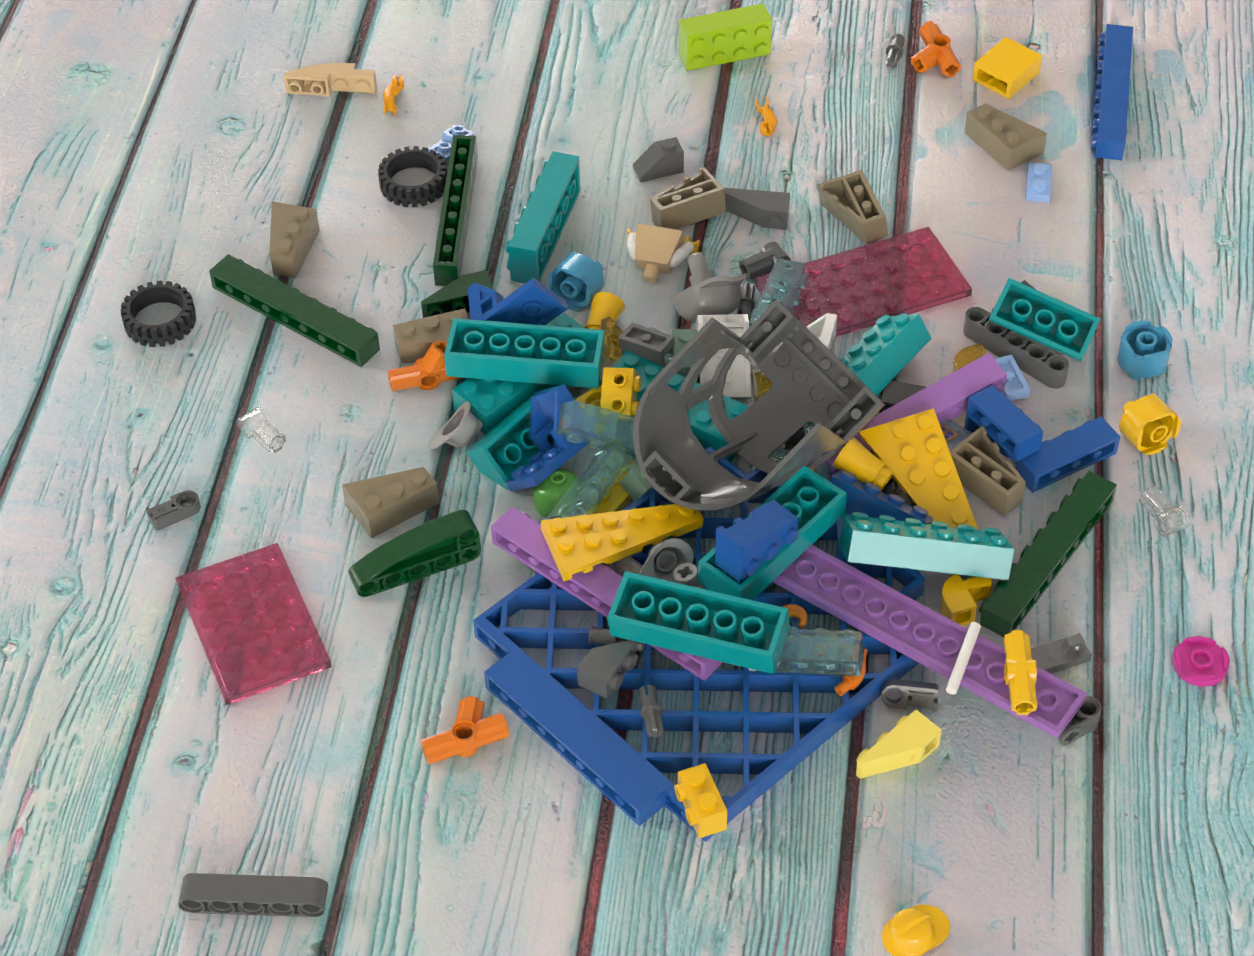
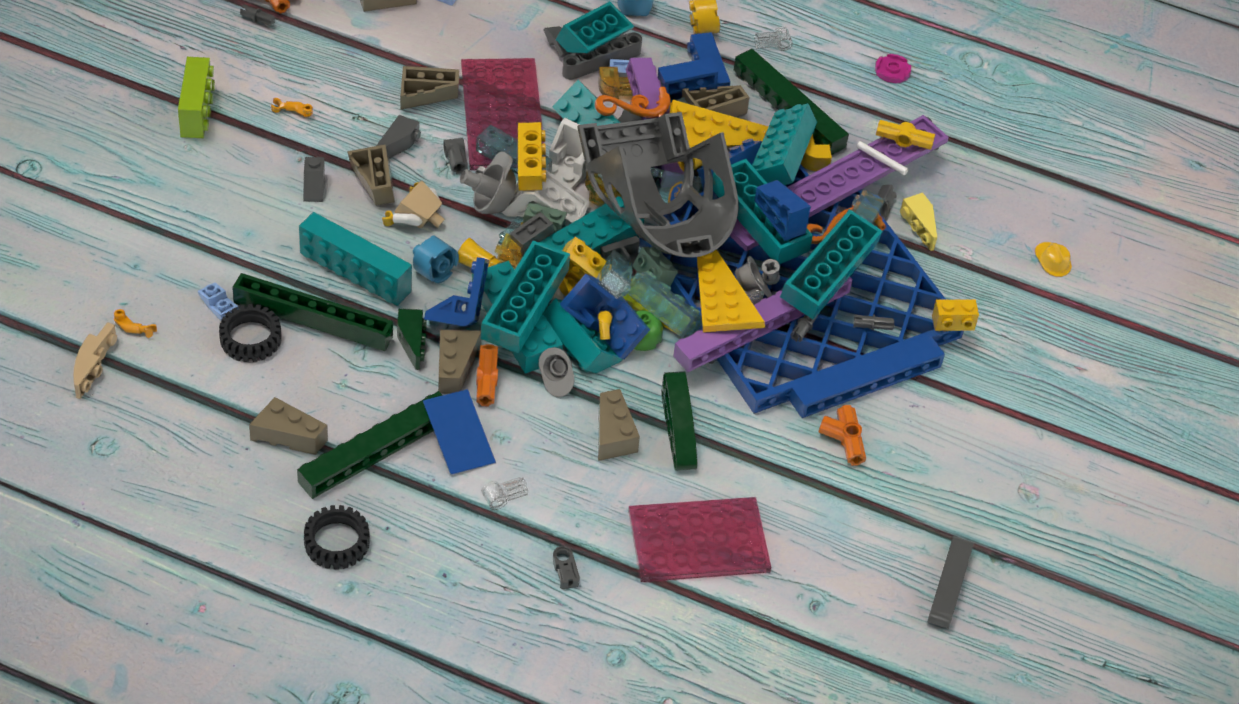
camera: 80 degrees left, 0 degrees up
dark grey slope [577,640,638,699] -> none
flat silver hinge [1031,633,1092,674] -> none
none -> blue sticker [423,389,496,475]
none -> yellow brick [518,122,546,191]
none -> orange plant [595,87,671,118]
none -> yellow arm [598,311,612,340]

